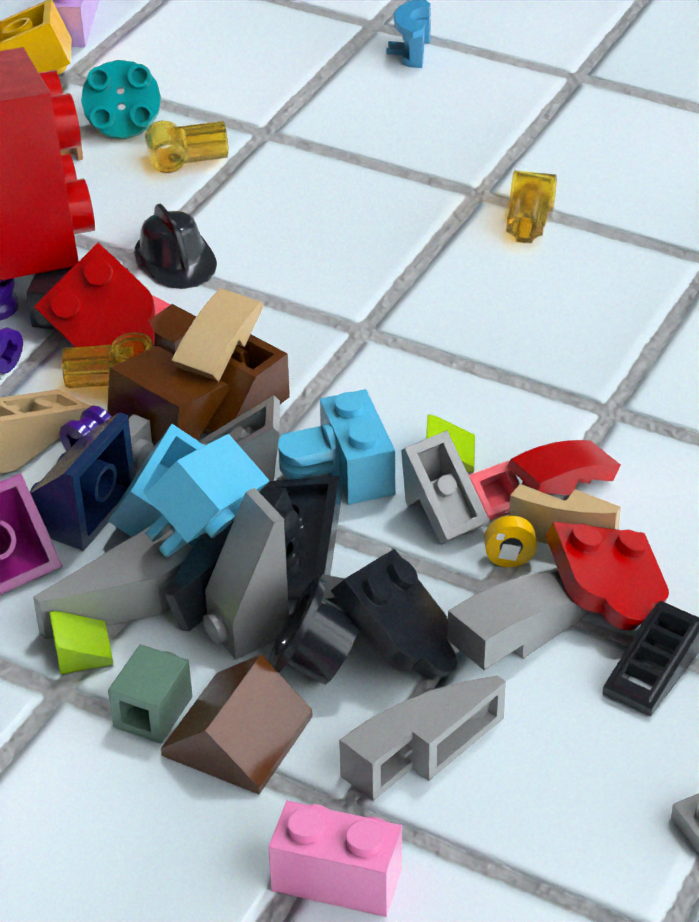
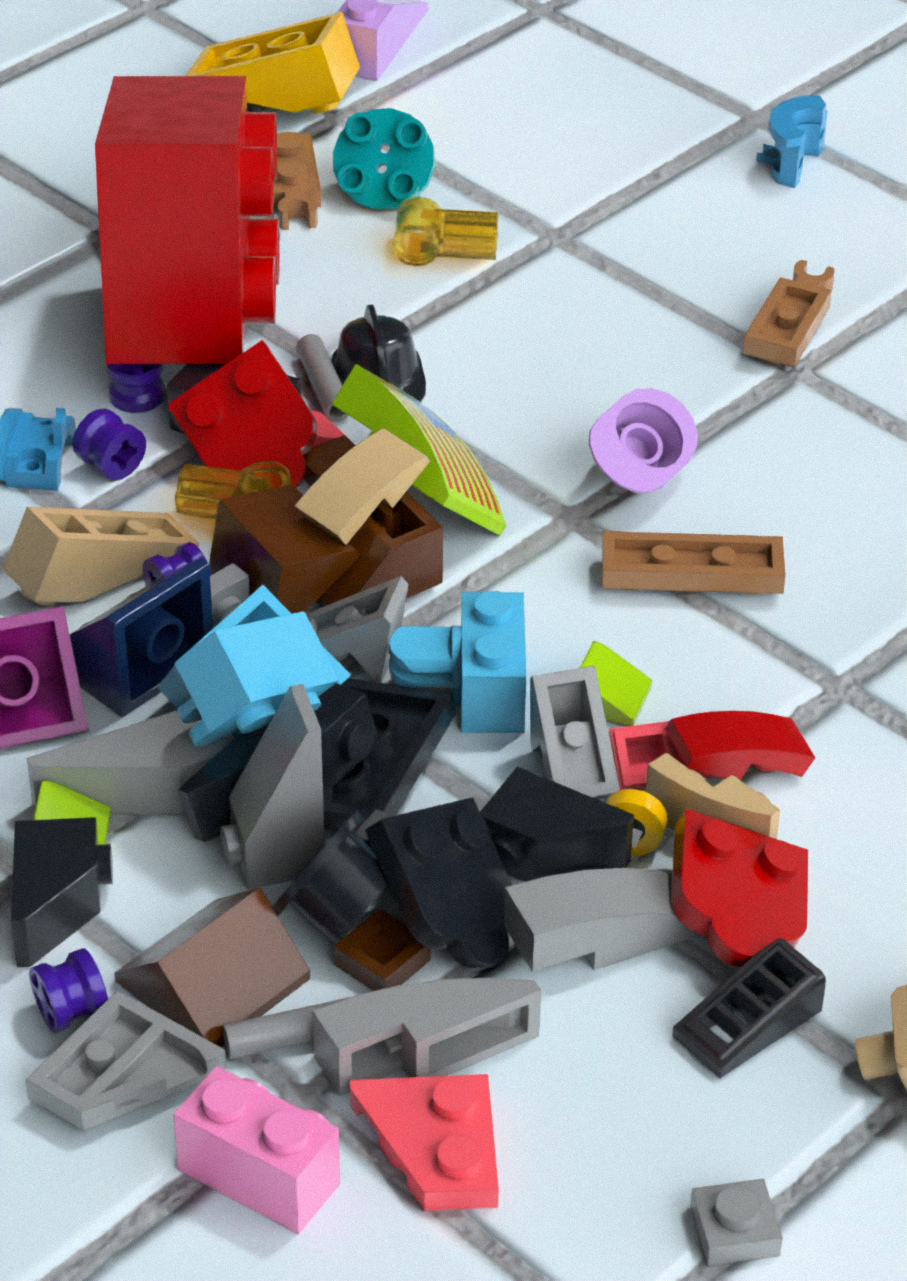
camera: 15 degrees right, 0 degrees up
sand green brick [108,644,193,743] -> none
clear yellow piece [506,170,557,243] -> none
none -> black slope [11,817,113,967]
none -> light grey wing [26,990,226,1131]
none -> dark purple wheel [29,948,108,1033]
none -> light grey piece [222,997,350,1060]
none -> light grey piece [296,334,349,422]
none -> lime slope [332,364,506,536]
none -> reddish brown tile [334,908,431,991]
none -> coral wing [350,1074,499,1211]
none -> black slope [480,766,634,882]
none -> lavender piece [589,388,698,493]
none -> medium nougat plate [602,531,786,594]
none -> medium nougat plate [742,260,835,367]

